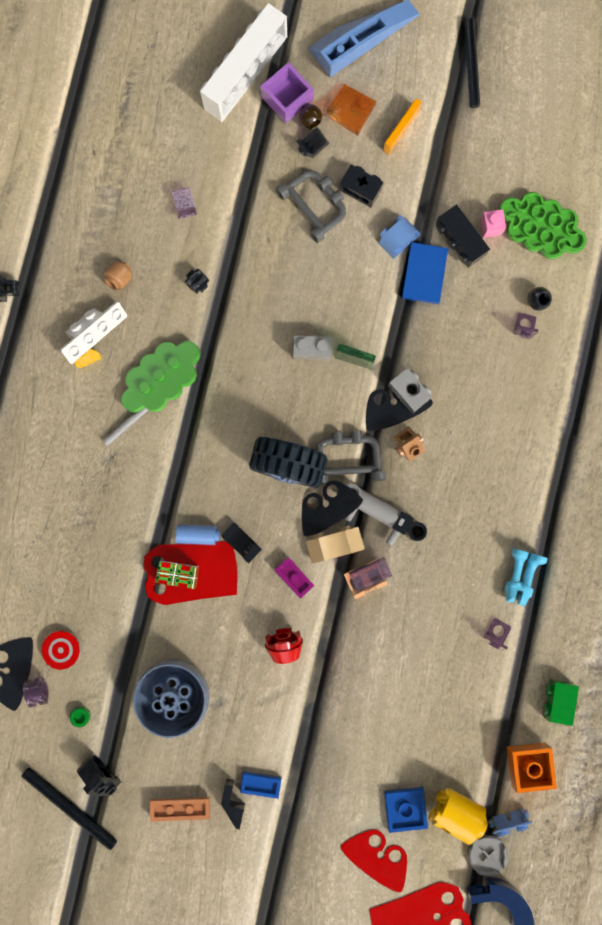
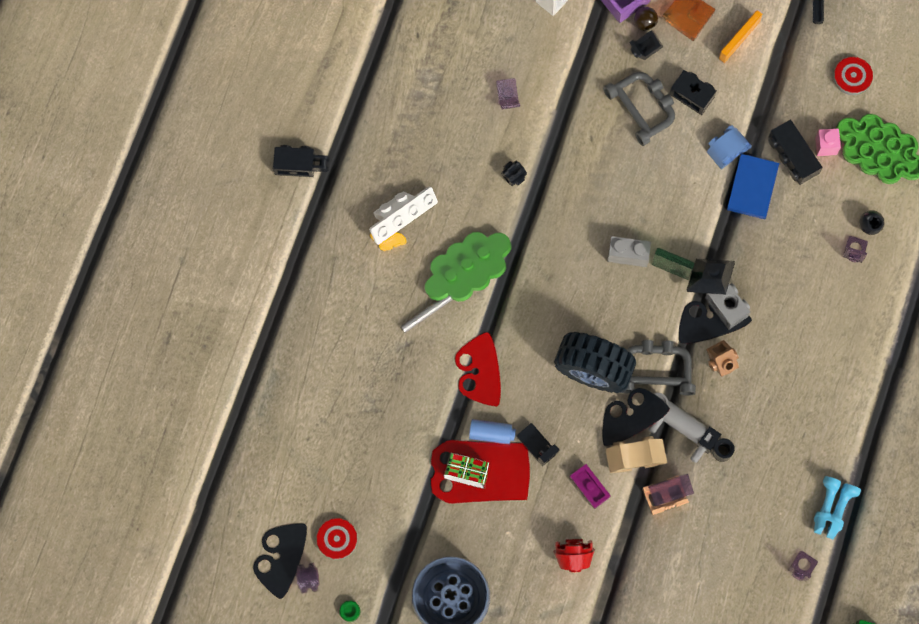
camera: 10 degrees right, 10 degrees down
medium nougat head [104,261,133,290] -> none
none -> red piece [455,332,501,407]
none -> black slope [686,258,735,295]
none -> red tile [833,57,873,95]

